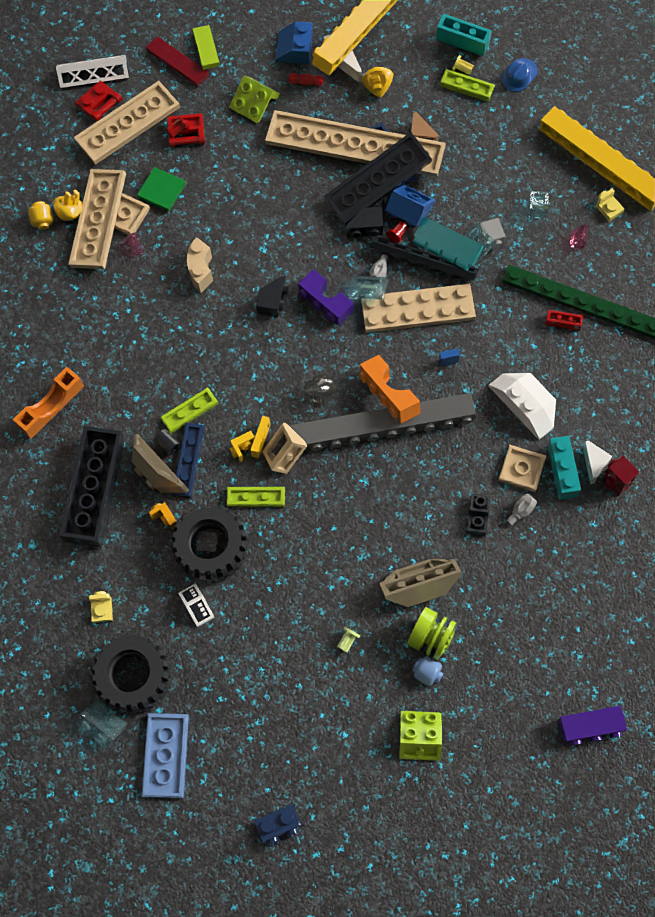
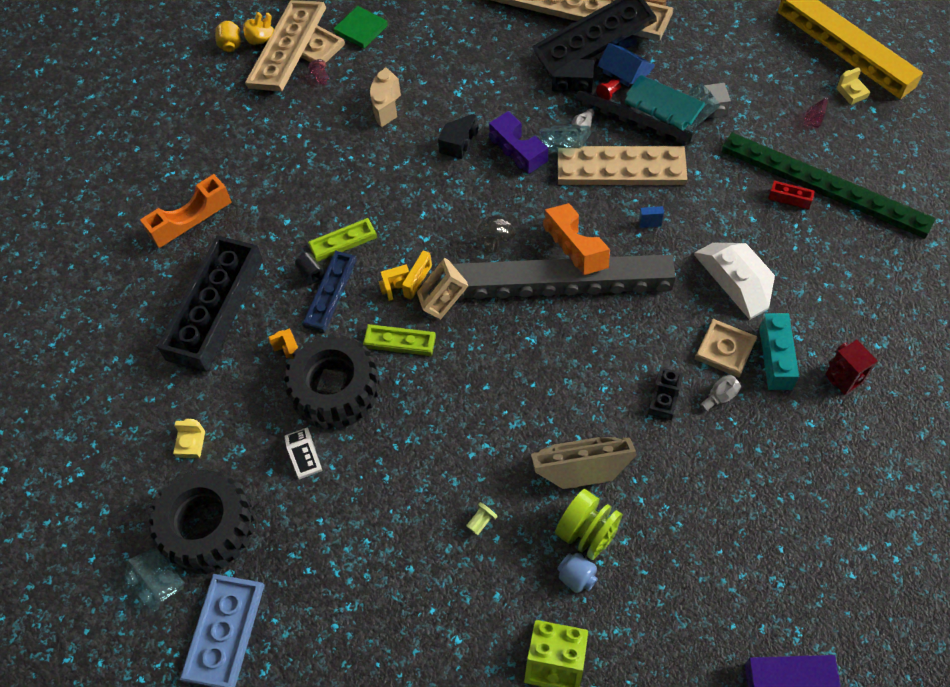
camera: 10 degrees right, 10 degrees down
dark tan wedge [131,434,189,493] -> none
clear light blue bracket [529,191,549,219] -> none
white slope [583,441,612,484] -> none

